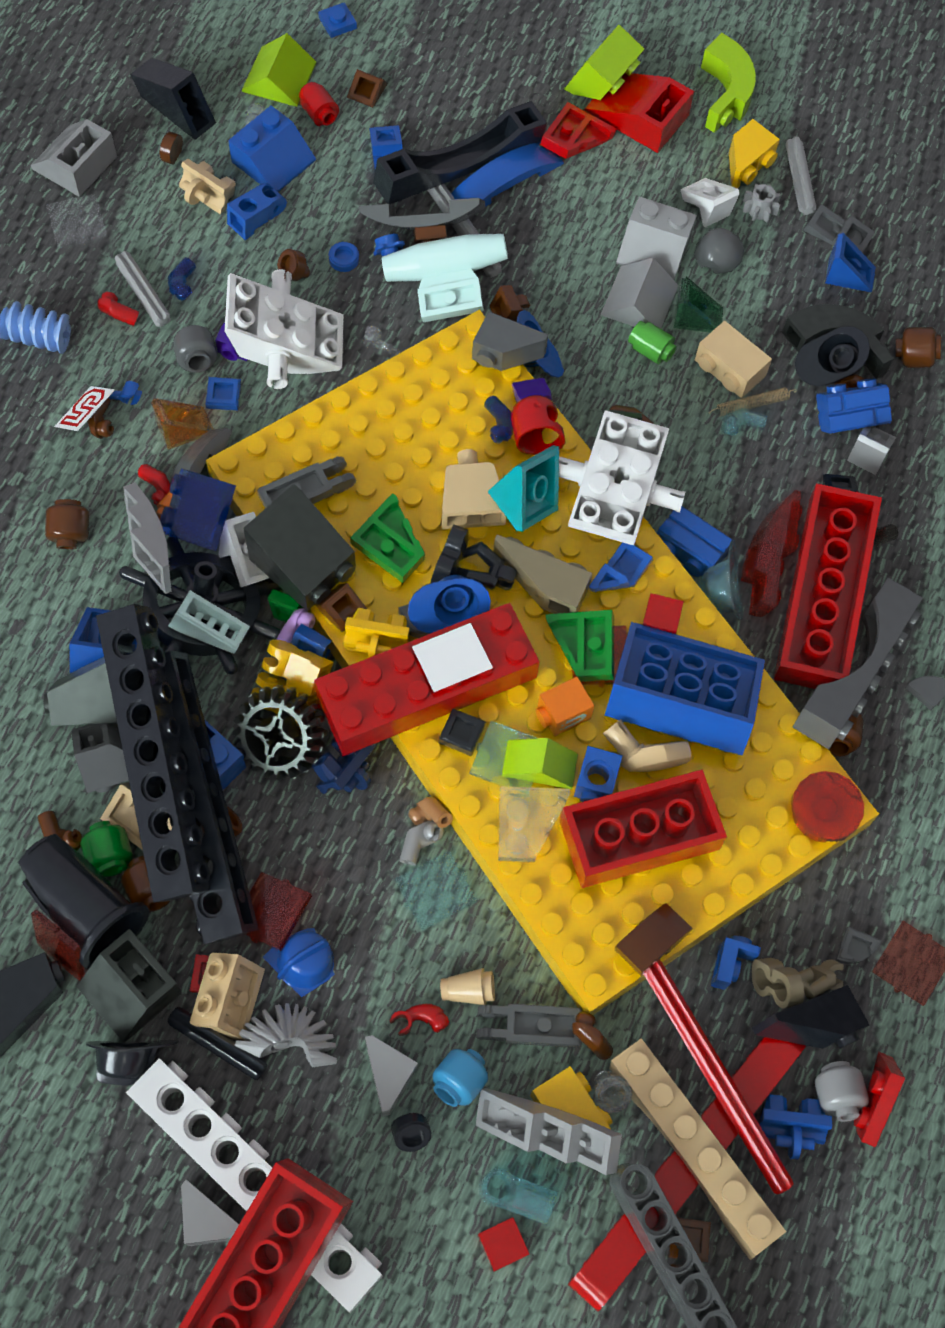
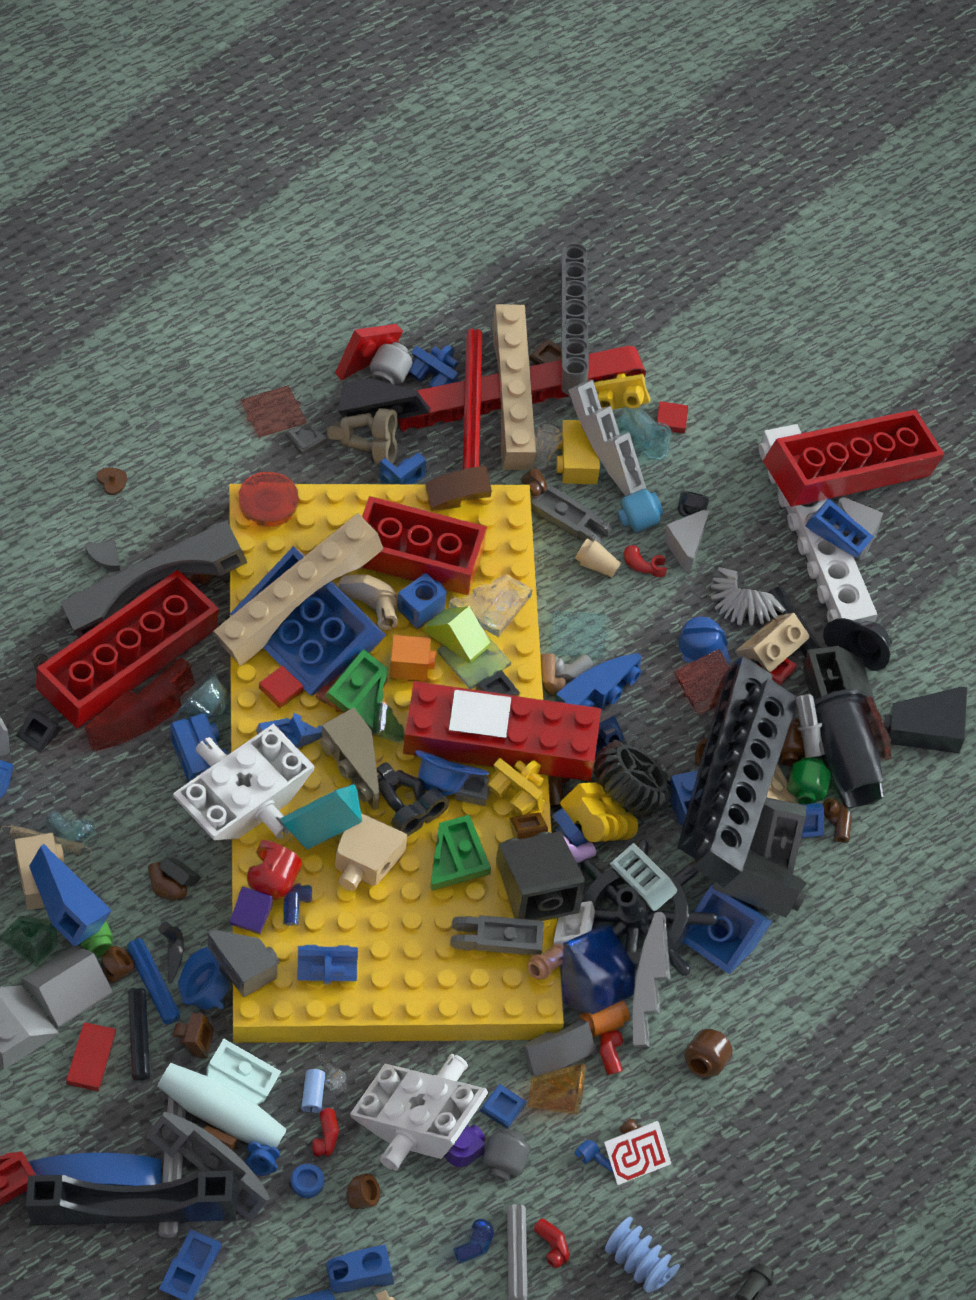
camera: 150 degrees left, 10 degrees down
none -> blue slope [29,844,112,946]
none -> red tile [66,1022,116,1092]
none -> reddish brown tile [101,946,134,983]
none -> blue axle [127,938,180,1025]
none -> black axle [128,988,150,1081]
none -> black bar [158,922,184,984]
none -> tan arch [214,513,383,666]
none -> blue hips [297,945,358,985]
none -> light blue piece [301,1069,325,1113]
none -> red arm [312,1108,339,1157]
none -> clear green tile [372,702,405,743]
none -> nougat pin [527,944,568,979]
none -> blue slope [555,653,642,710]
none -> yellow hips [594,374,650,410]
none -> light grey axle [796,694,825,758]
none -> blue tile [801,803,824,838]
none -> blue slope [805,498,874,558]

